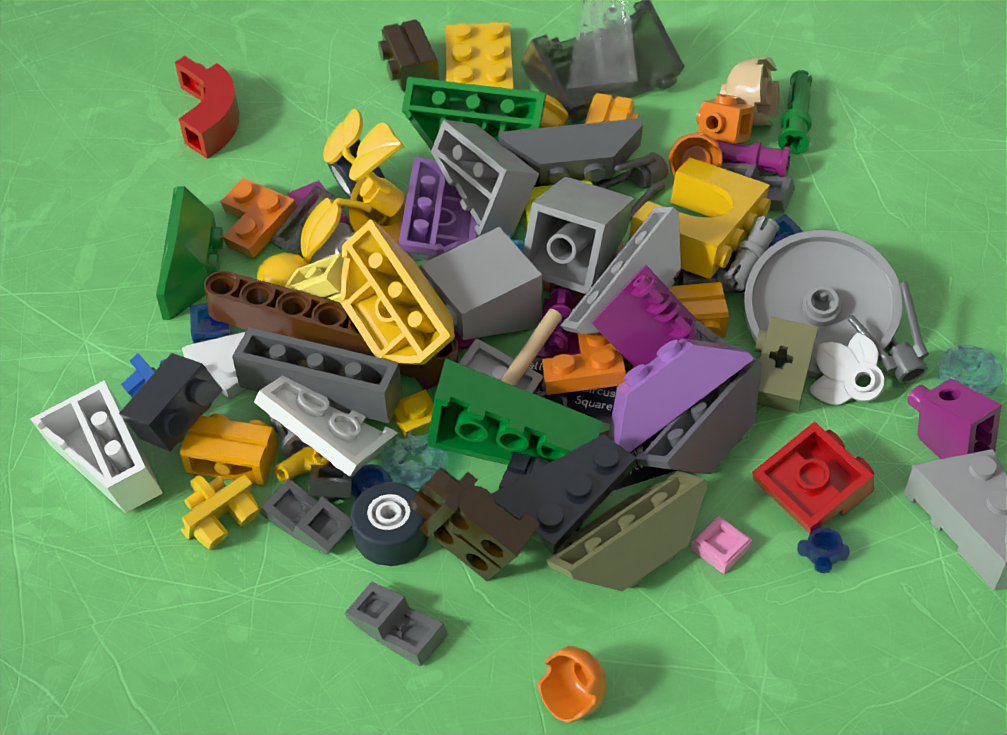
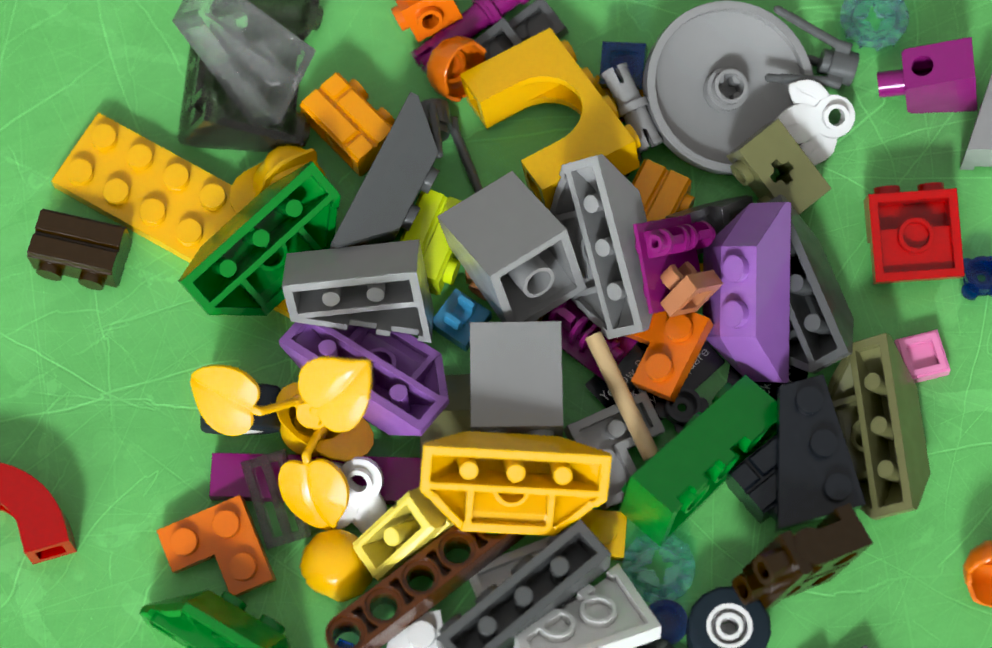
camera: 55 degrees left, 20 degrees up
none -> nougat tile [660,261,724,317]

